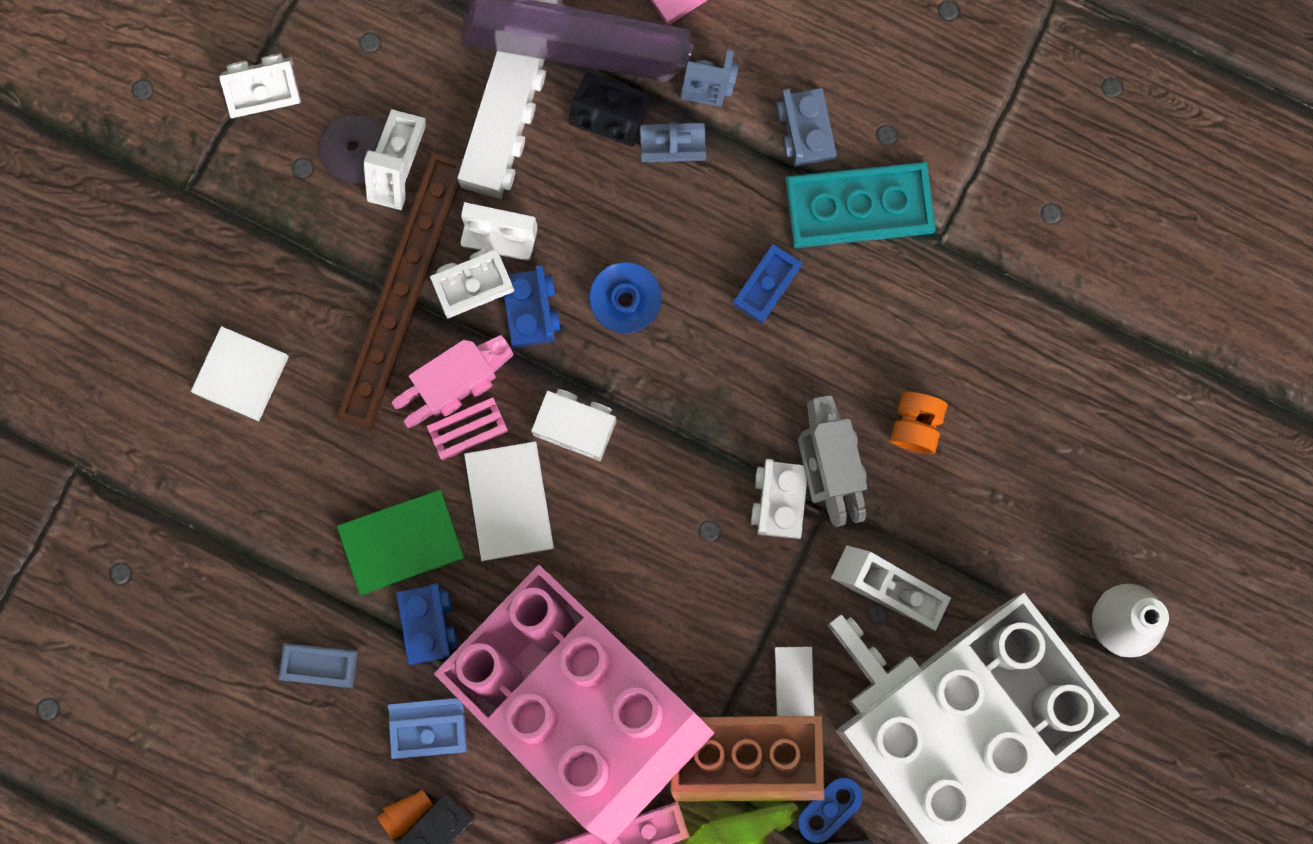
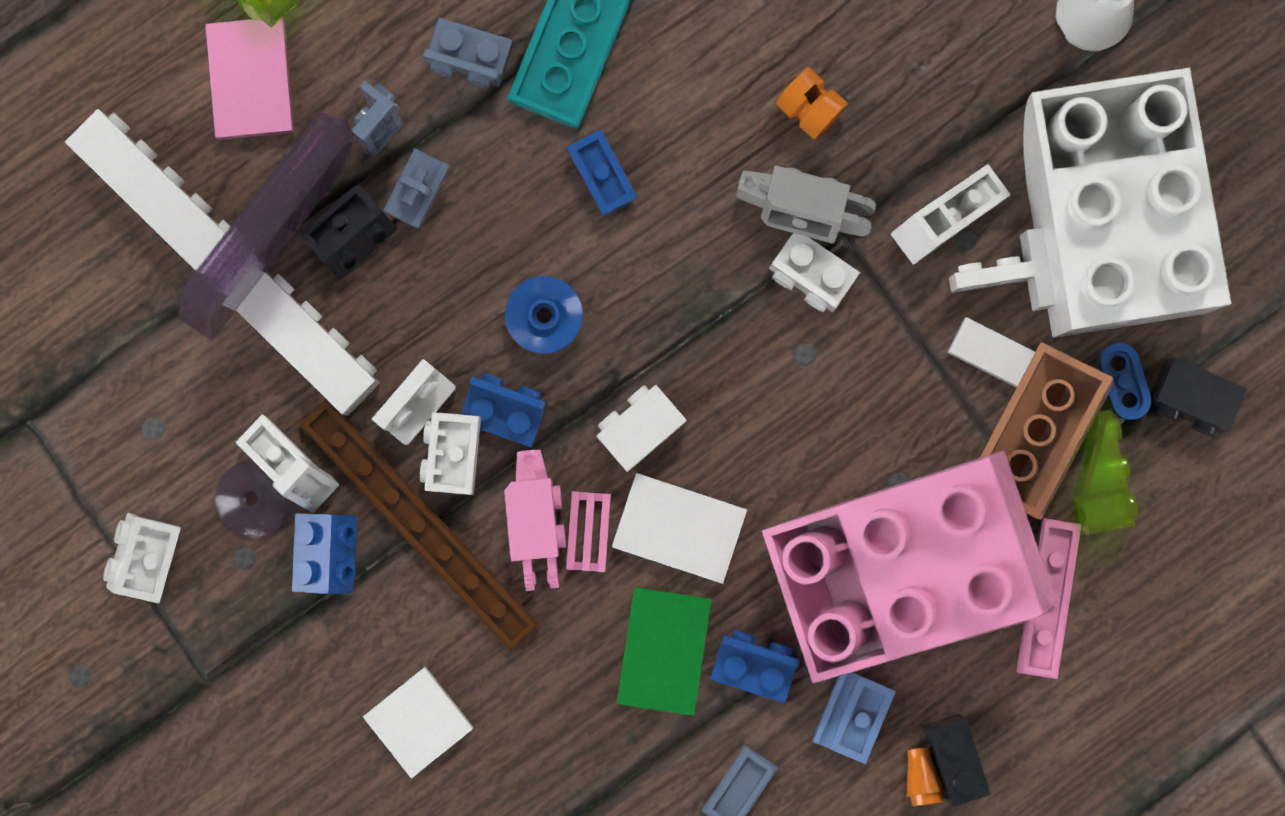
camera: 60 degrees left, 5 degrees up
none -> blue bracket [292,513,357,594]

